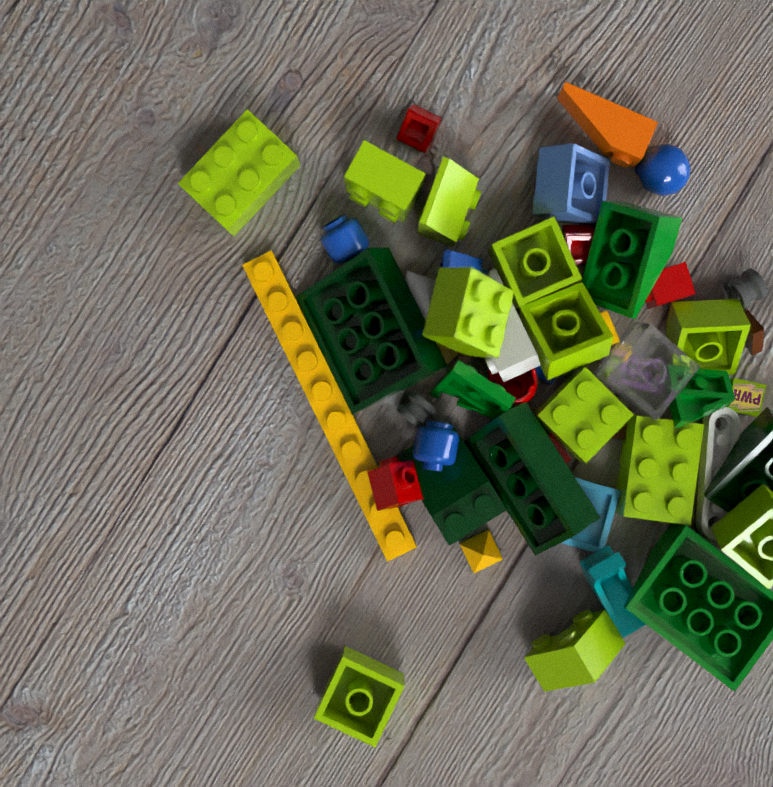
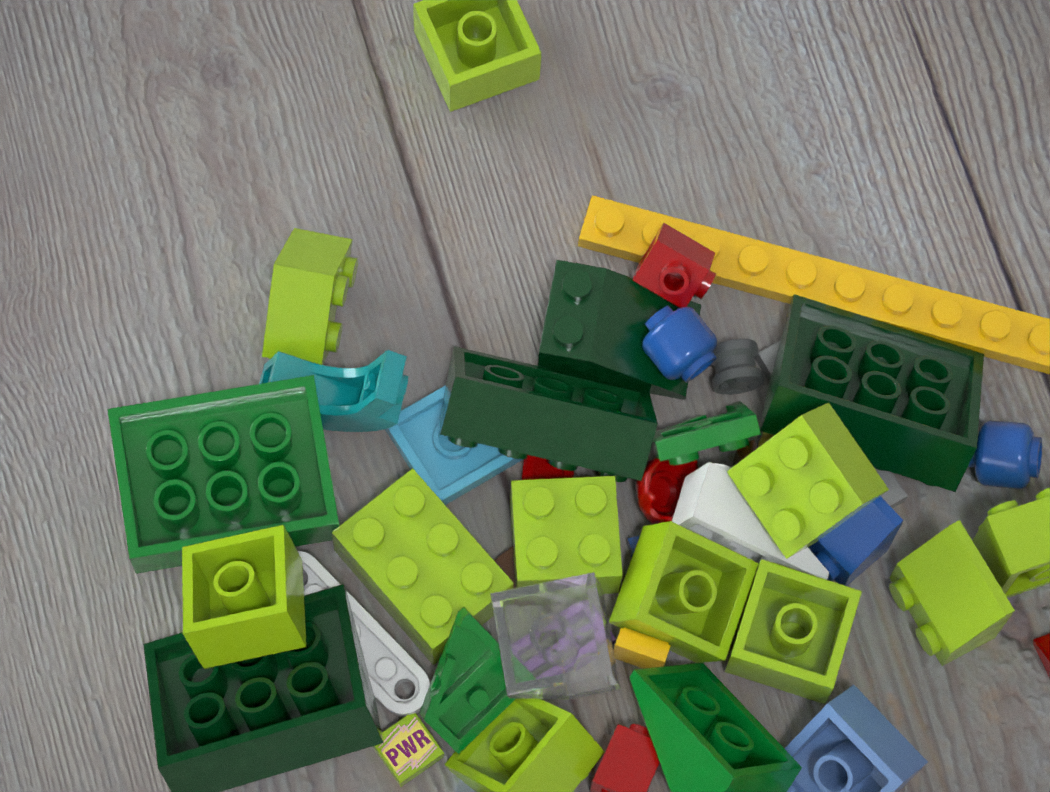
camera: 130 degrees right, 20 degrees down
yellow slope [459,529,503,573] -> none
red slope [562,225,596,265] -> none

